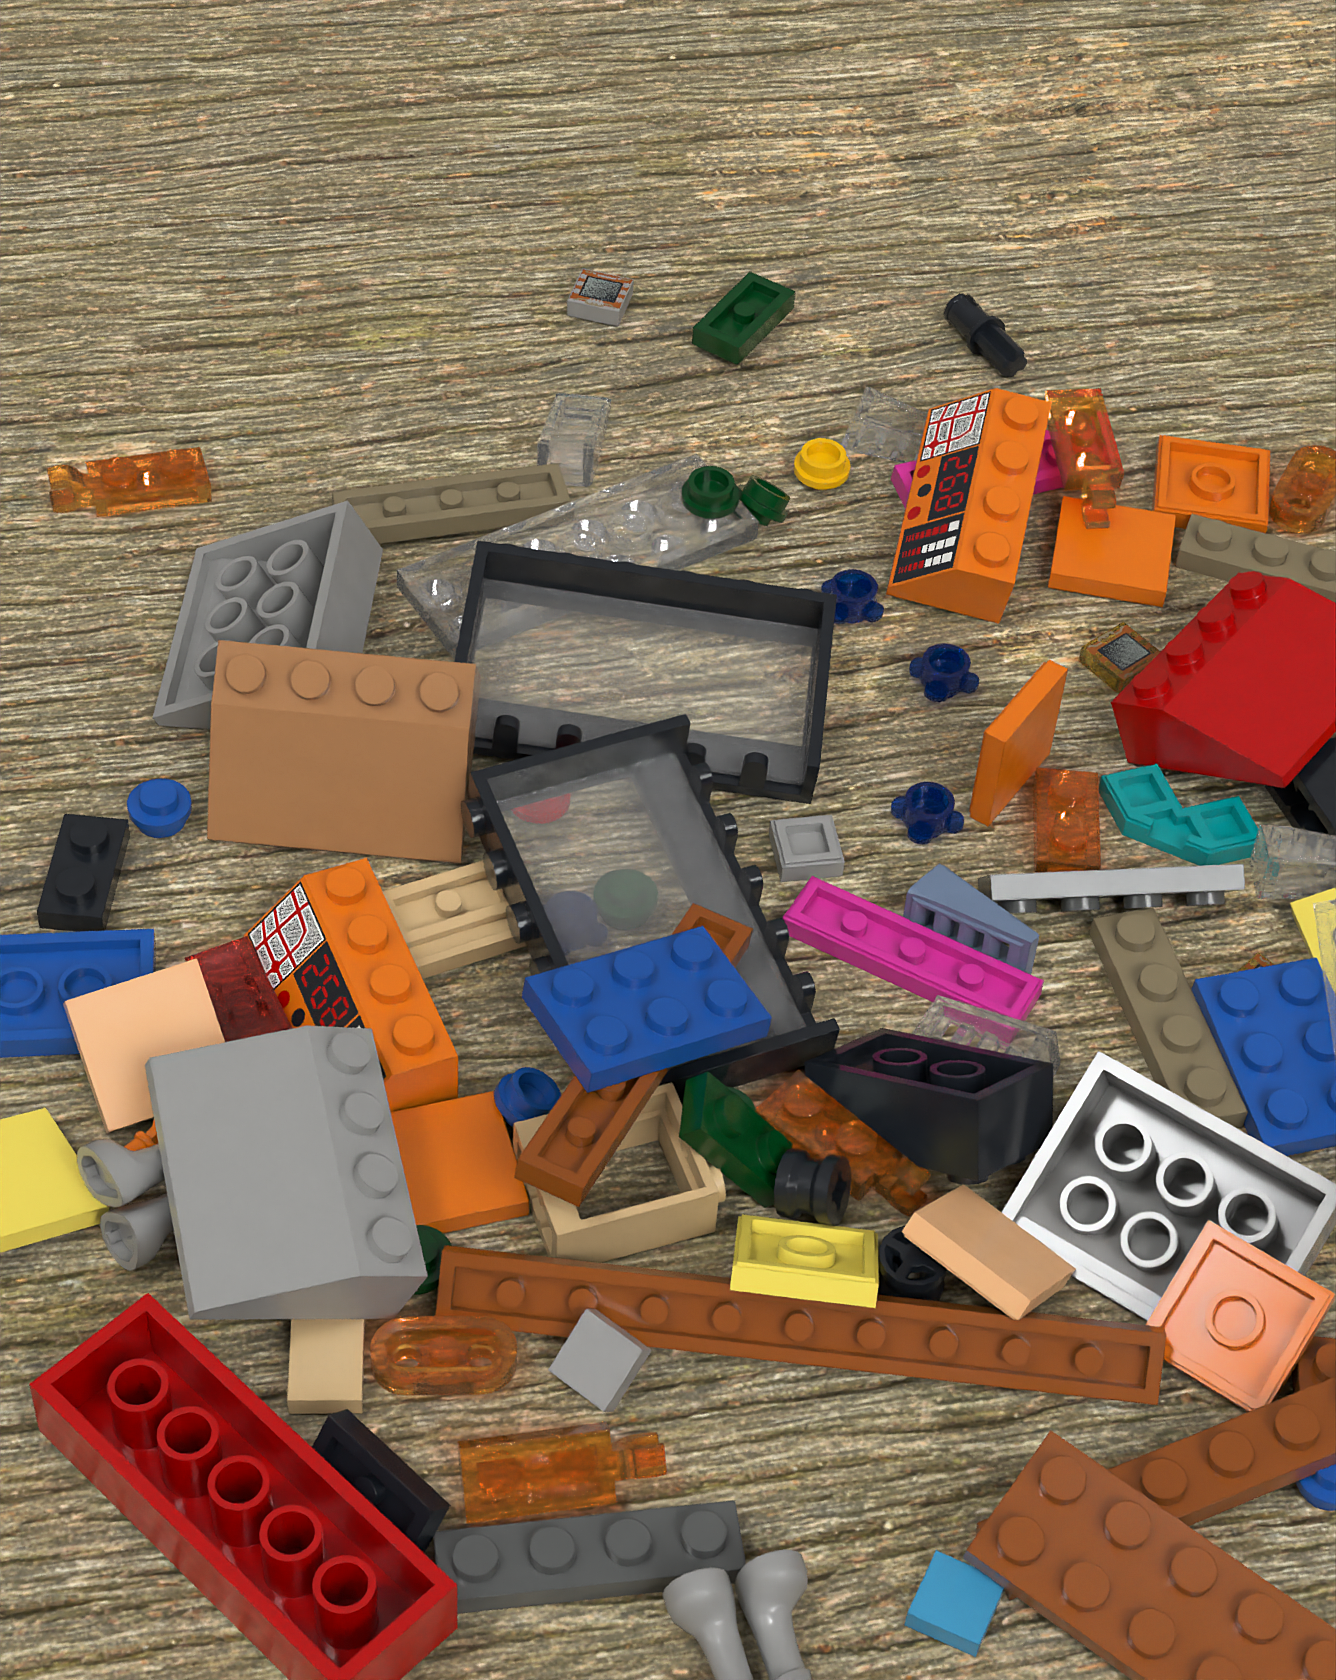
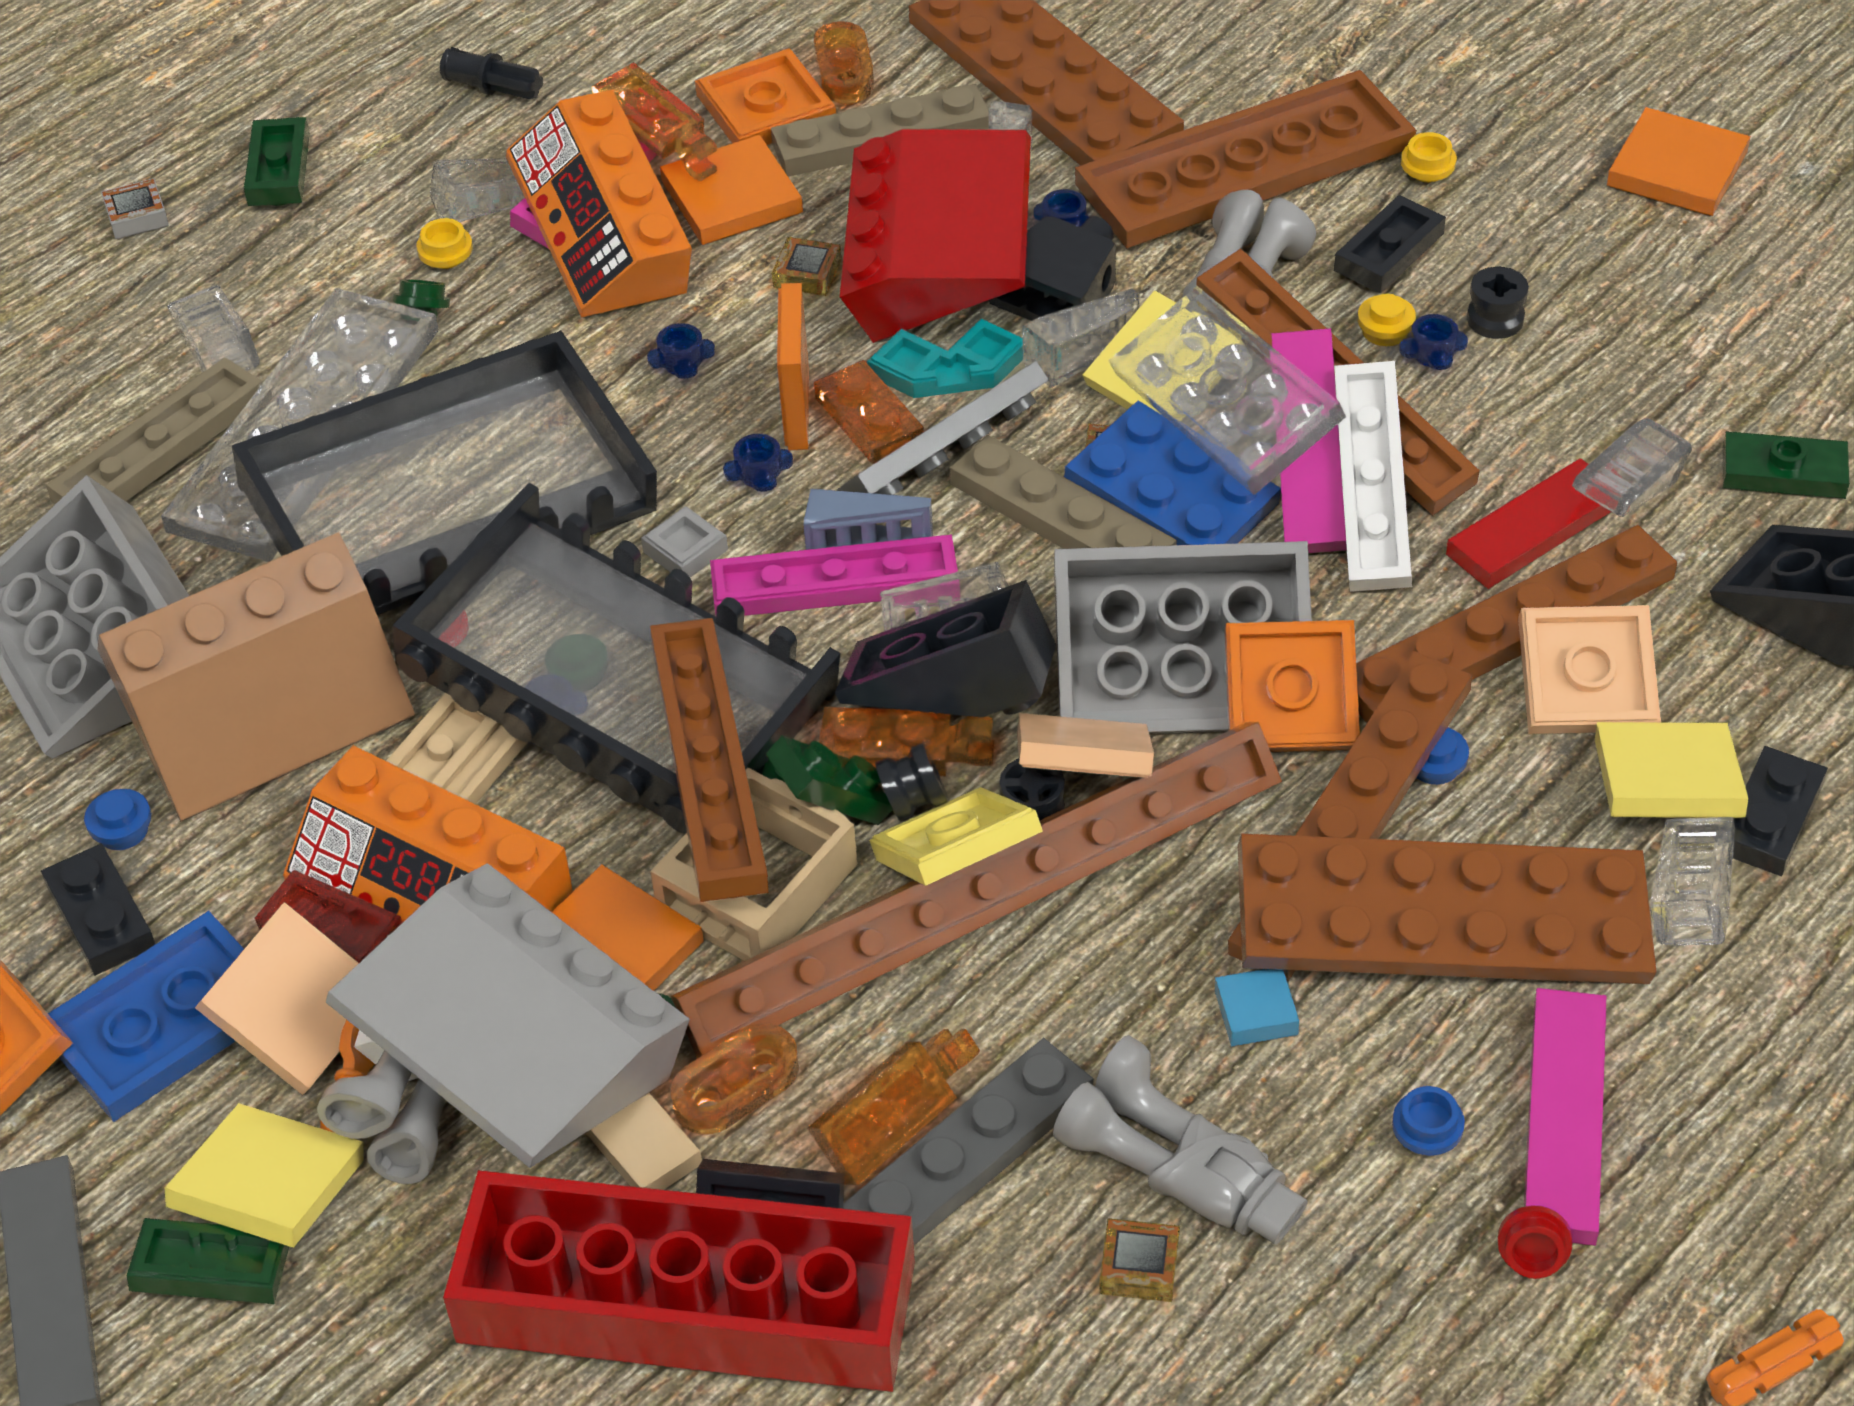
camera: 30 degrees left, 0 degrees up
blue plate [494,1067,561,1127] -> none
blue plate [522,926,772,1093] -> none
light grey tile [548,1308,652,1412] -> none
dark green plate [681,466,740,519] -> none
clear blue plate [821,569,884,624] -> none

